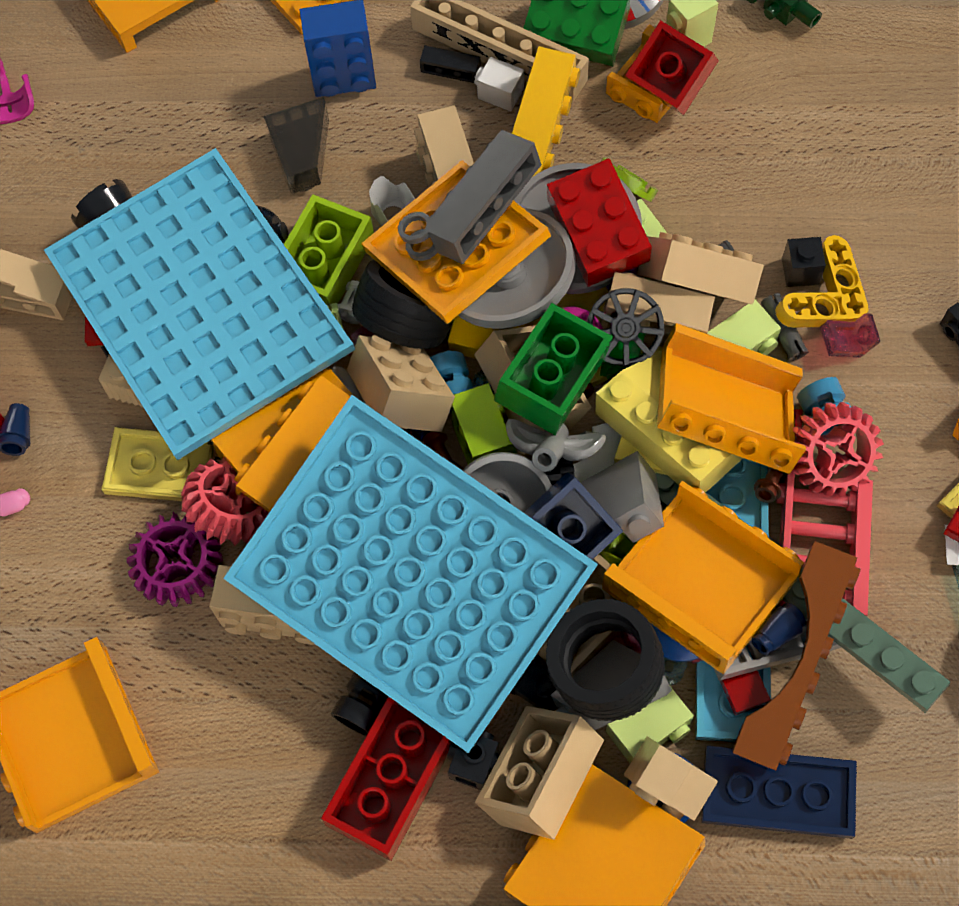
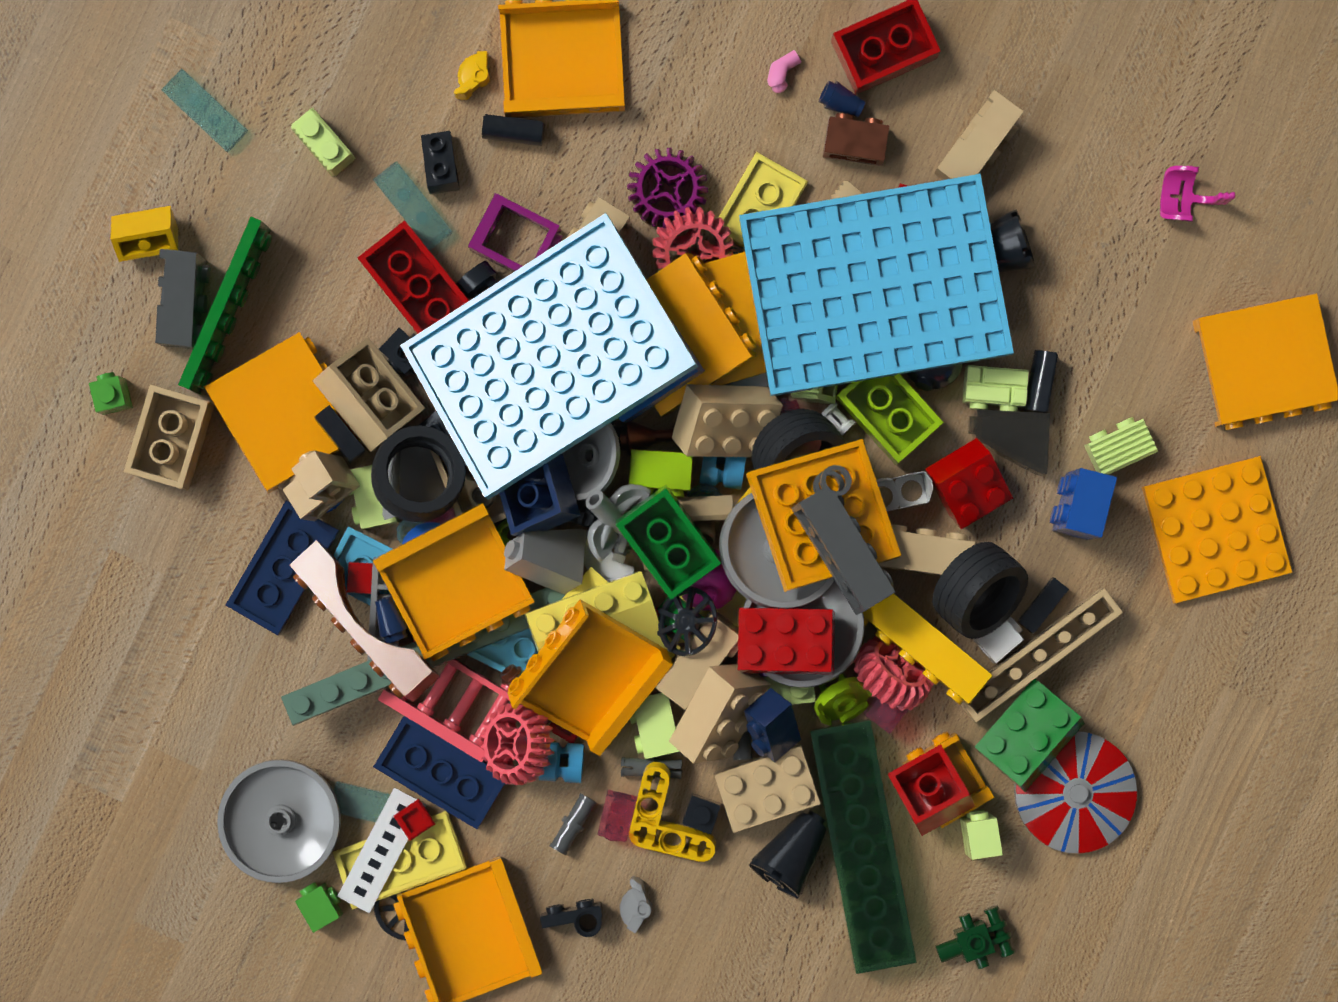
camera: 115 degrees right, 20 degrees up
none -> black piece [314,405,365,464]
none -> clear light blue tile [373,161,453,251]
none -> dark blue plate [373,716,505,829]
none -> black plate [421,131,460,195]
none -> yellow piece [454,51,490,100]
none -> magenta window [468,193,563,272]
none -> black brick [482,114,545,146]
none -> dark grey pin [549,793,597,855]
none -> light grey piece [620,876,652,933]
none -> tan brick [714,744,820,833]
none -> dark blue brick [744,688,801,763]
none -> black cone [749,811,827,899]
none -> clear green brick [809,719,917,974]
none -> copper brick [823,113,889,166]
none -> coral gear [853,636,933,711]
none -> clear pink brick [863,697,908,734]
none -> red brick [925,438,1013,530]
none -> black tyre [932,542,1028,639]
none -> yellowish green brick [962,365,1029,413]
none -> black brick [1023,350,1058,415]
none -> yellowish green brick [1084,417,1158,475]

